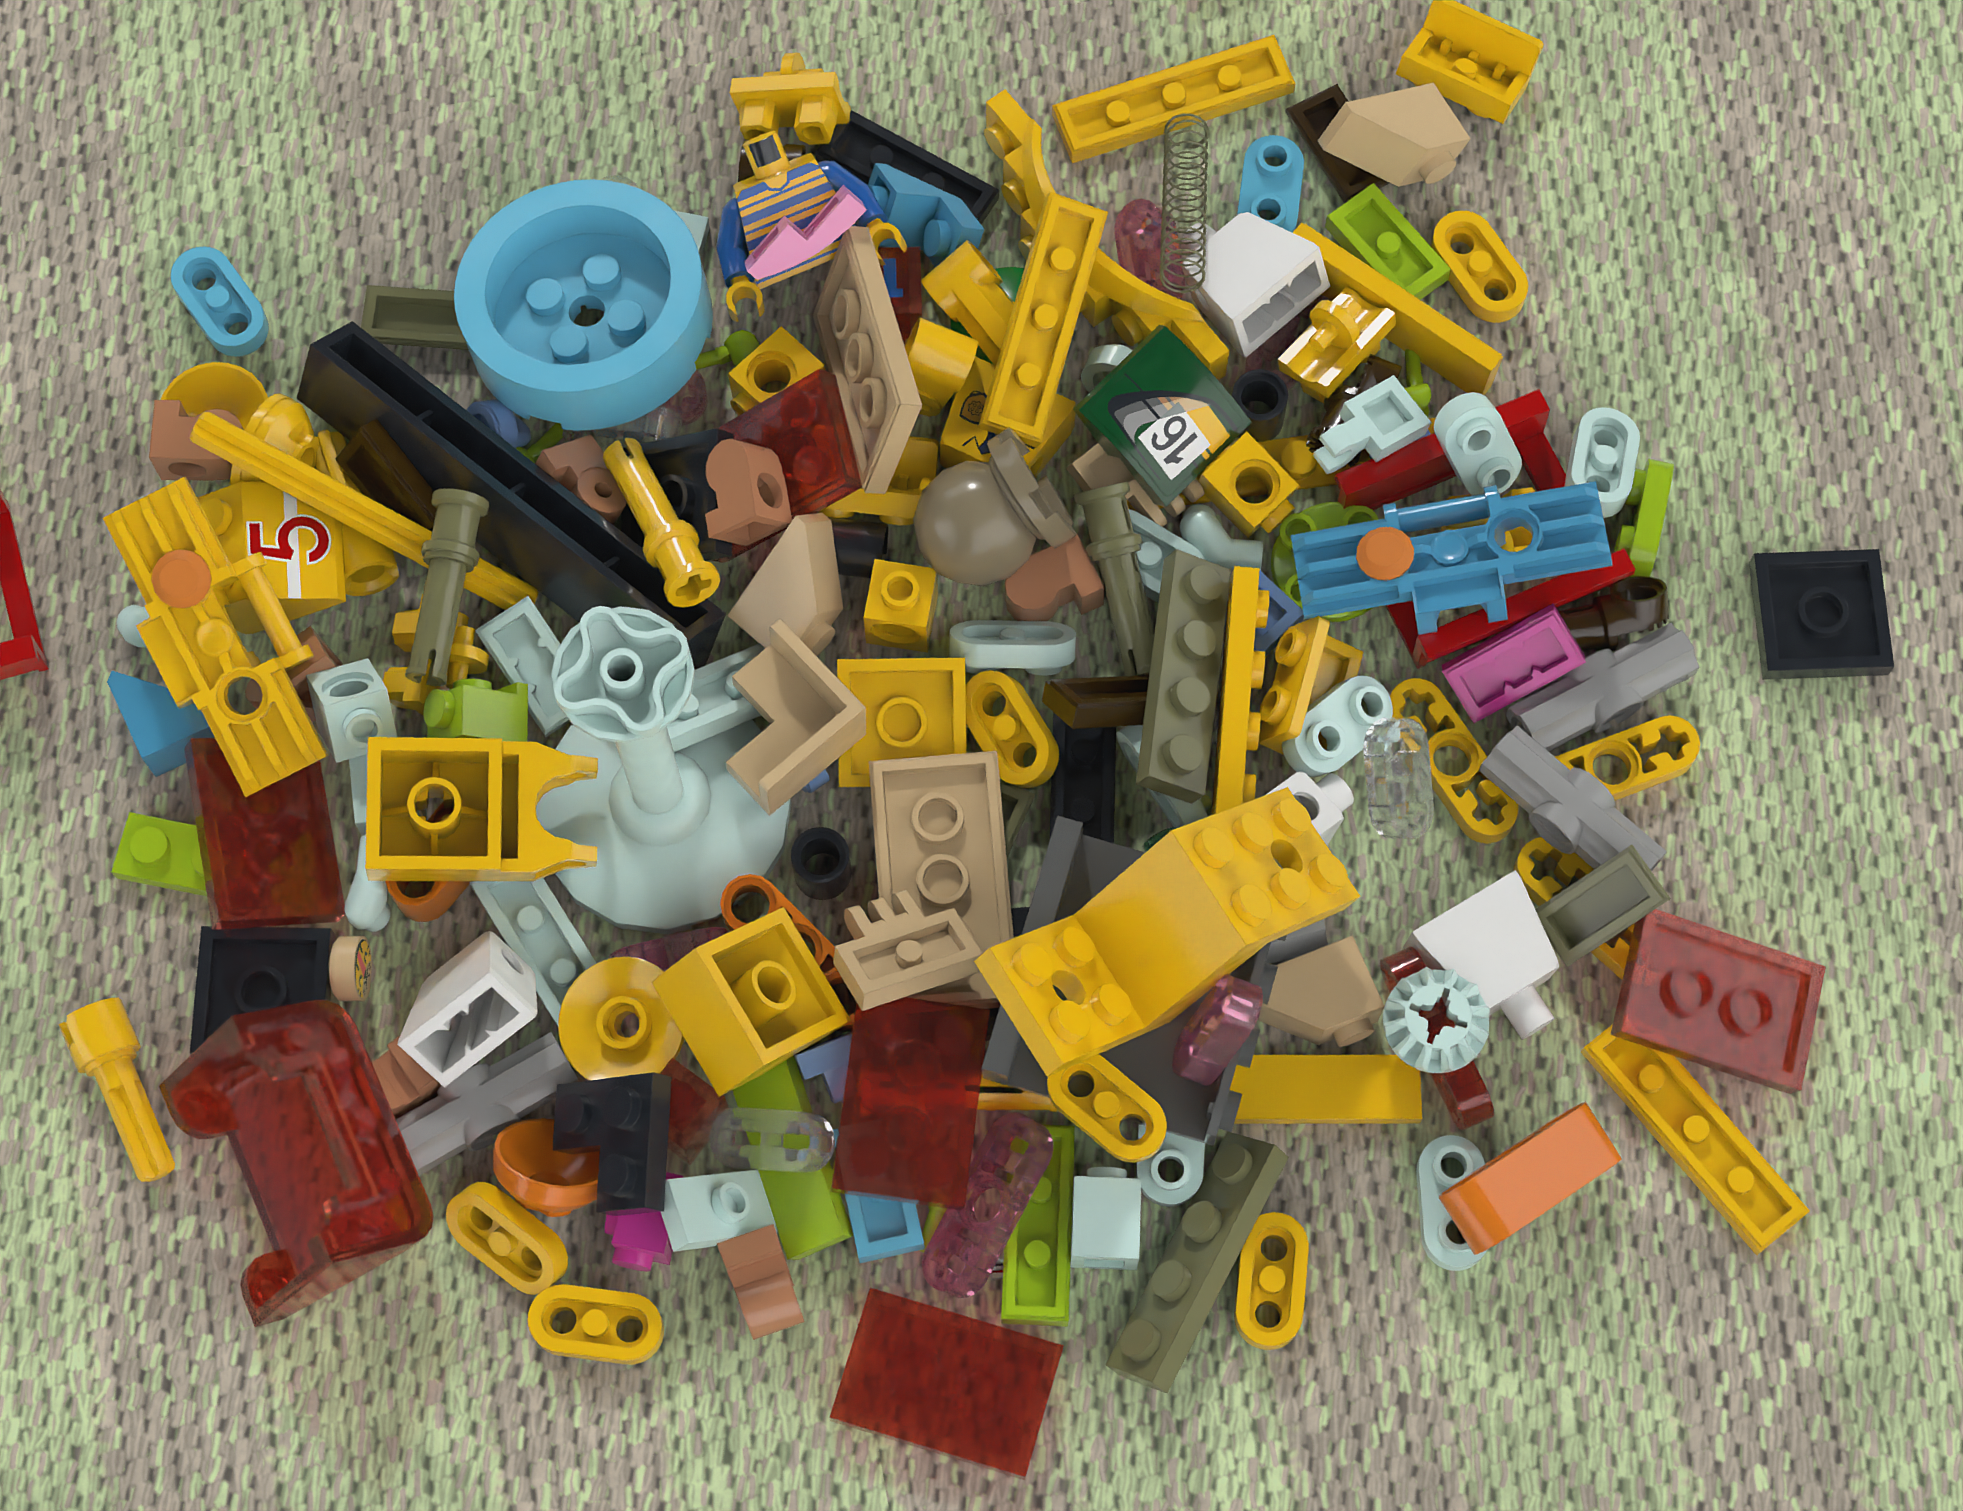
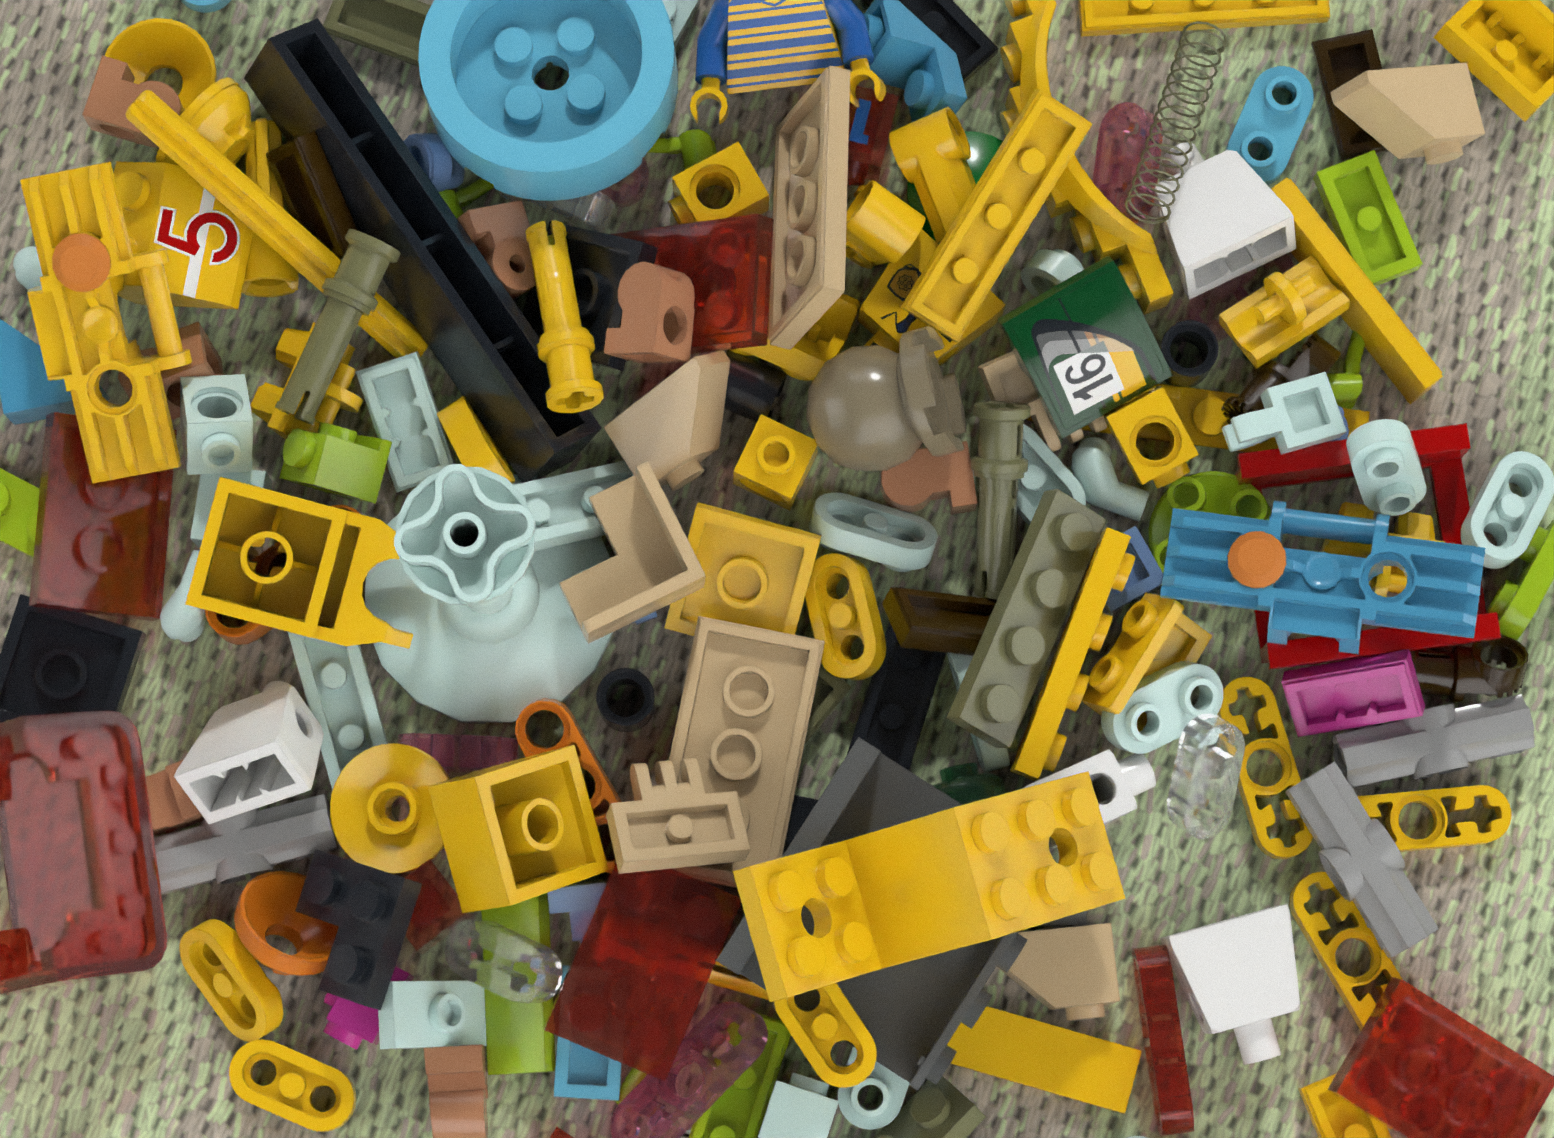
camera: 10 degrees right, 10 degrees up
tan tile [329,936,372,1001] -> none
bright pink slope [744,185,867,280] -> none
clear pink beam [1172,974,1263,1086] -> none
light aqua gear [1383,967,1490,1073] -> none
yellow plate [1431,211,1528,323] -> none
olive tile [1535,845,1671,967] -> none

